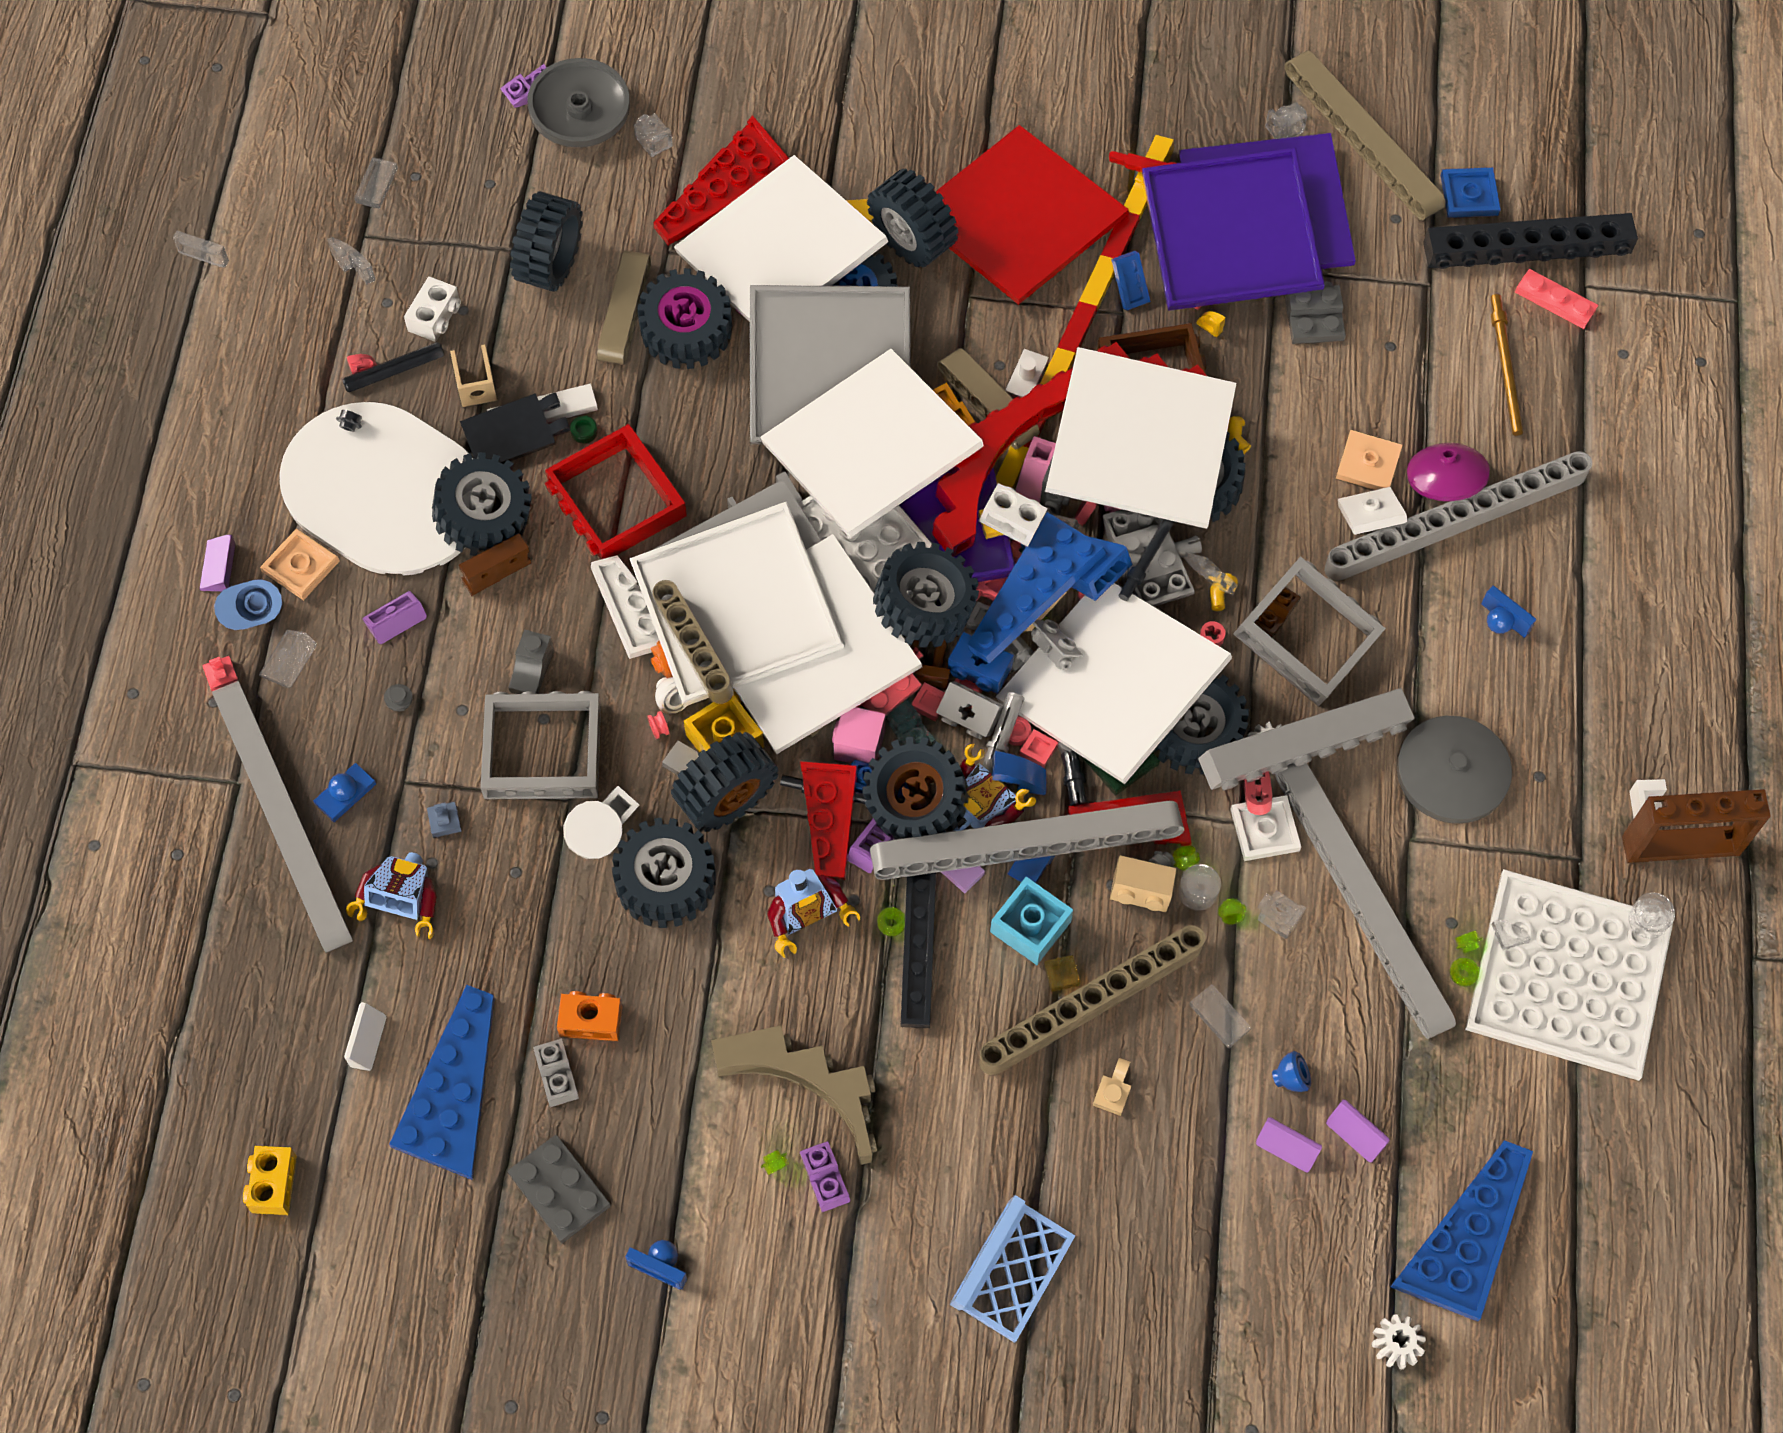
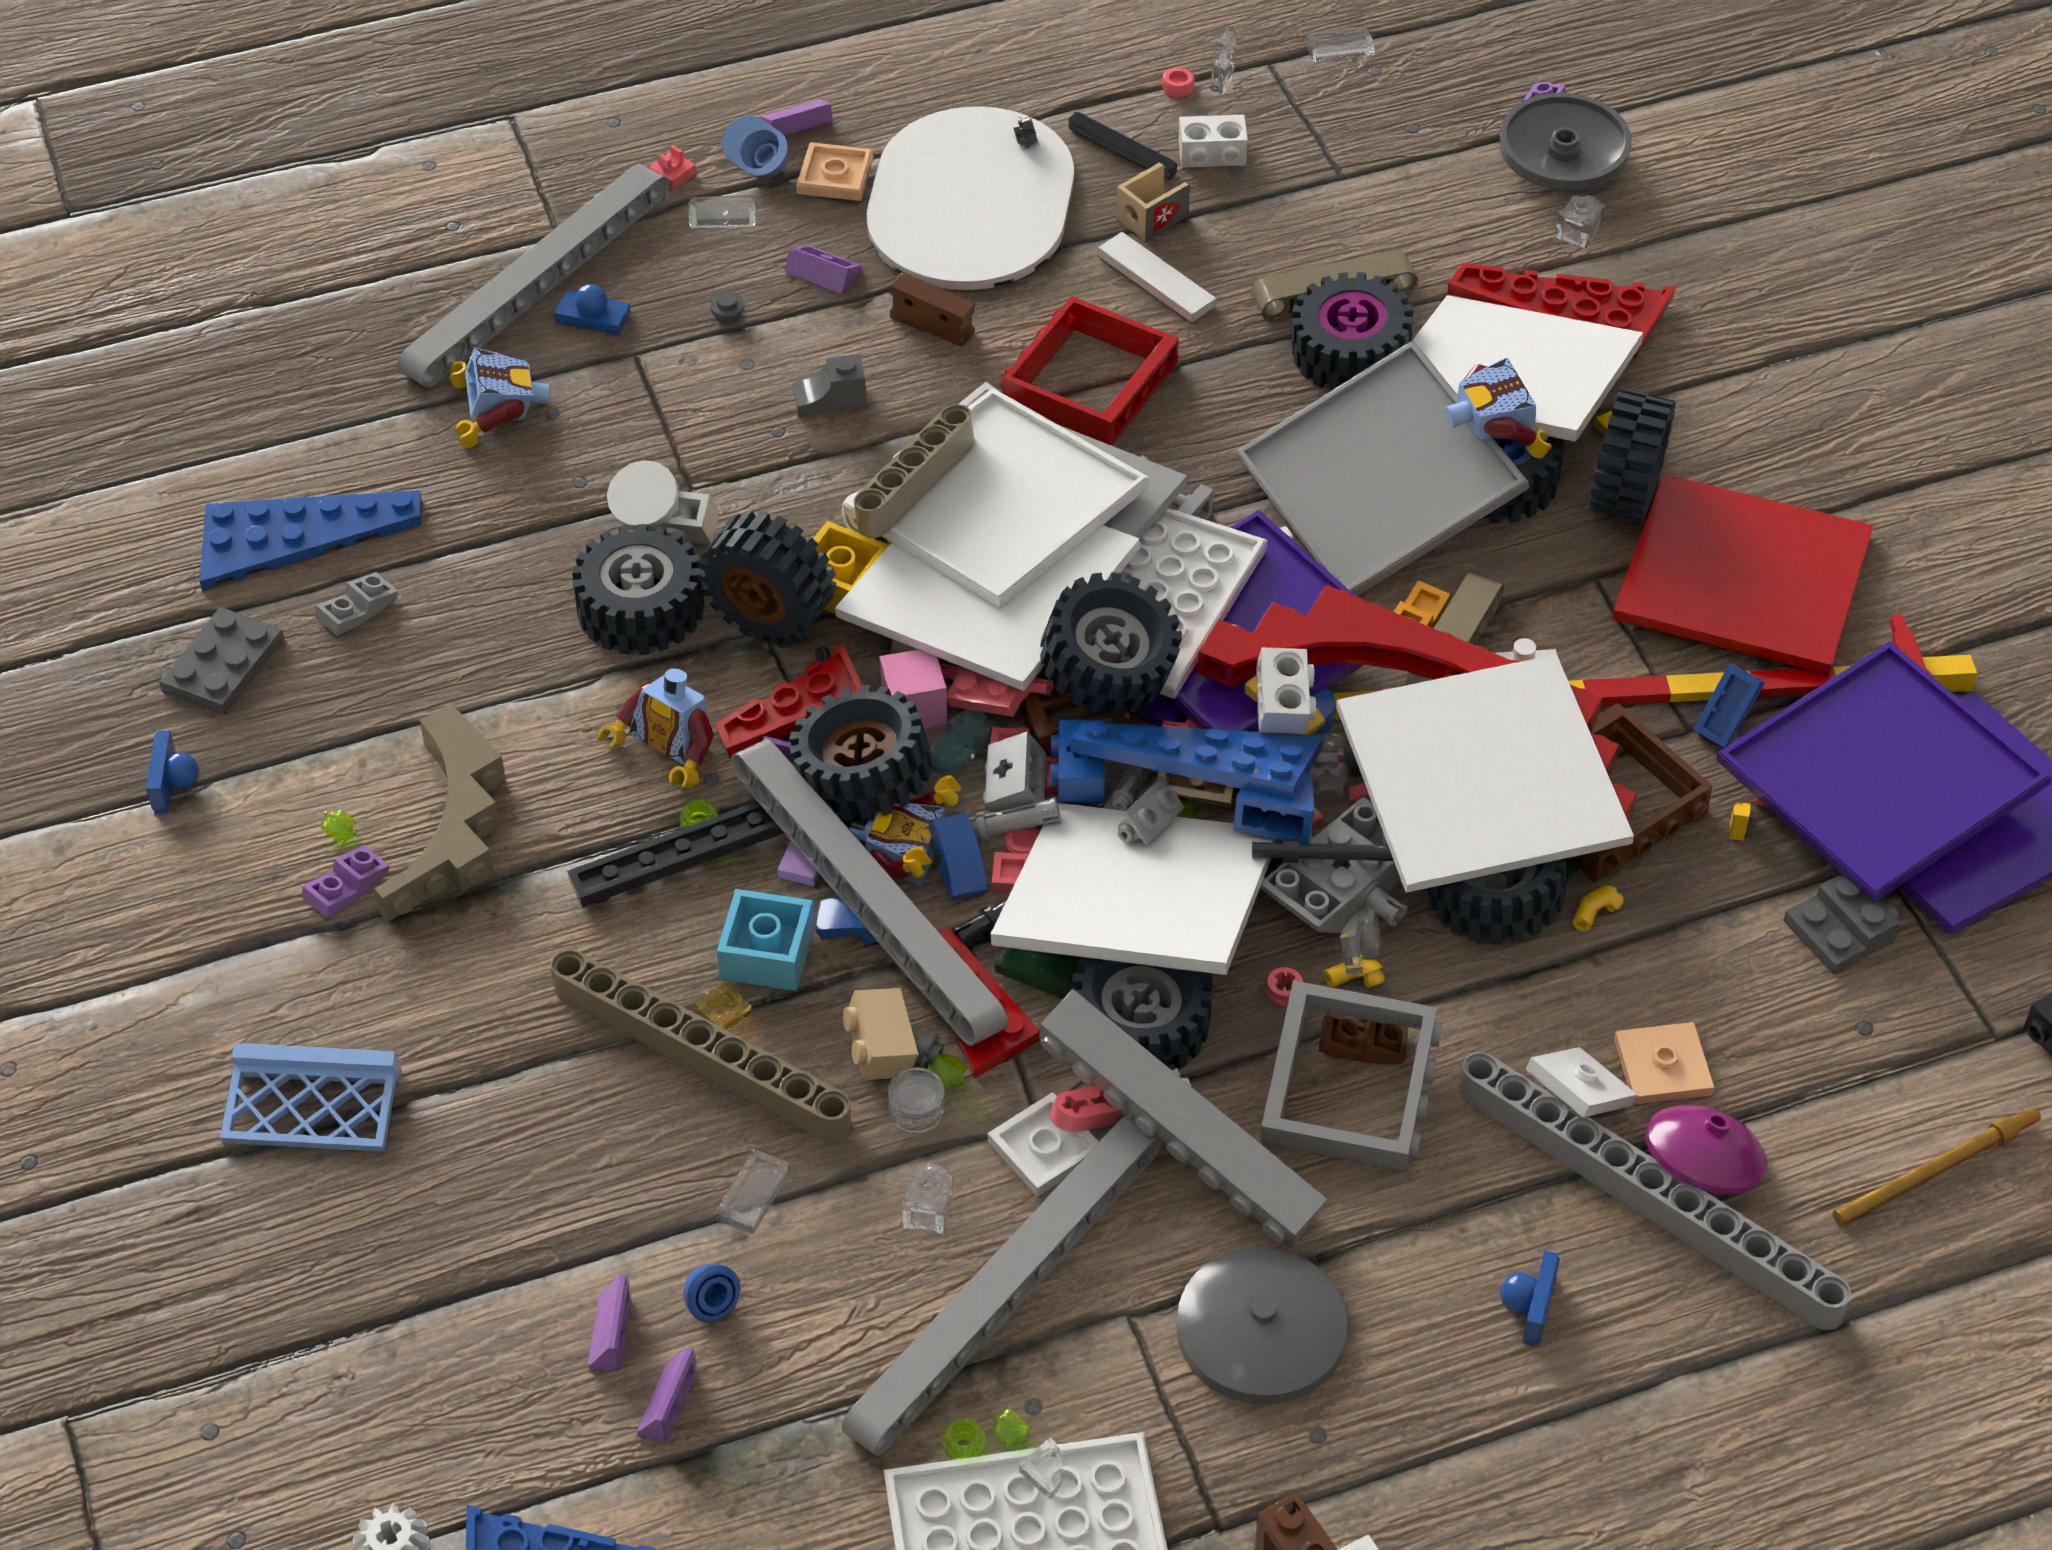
camera: 65 degrees right, 15 degrees down
yellow brick [243,1146,297,1215] -> none
white slope [344,1002,386,1071] -> none
coral tile [347,354,377,374] -> none
sand blue tile [427,802,462,838] -> none
black wheel [432,452,531,556] -> none
black tile [460,392,570,464] -> none
light grey window [481,691,601,799] -> none
black wheel [510,191,583,292] -> none
orange brick [557,991,623,1041] -> none
dark green tile [570,416,598,444] -> none
coral bush [647,711,670,739] -> none
white tile [760,349,984,538] -> none
tan plate [1093,1058,1131,1116] -> none
clear neon green plate [1218,899,1246,925] -> none
none -> coral tile [1162,68,1195,97]
none -> torso [1444,357,1552,458]

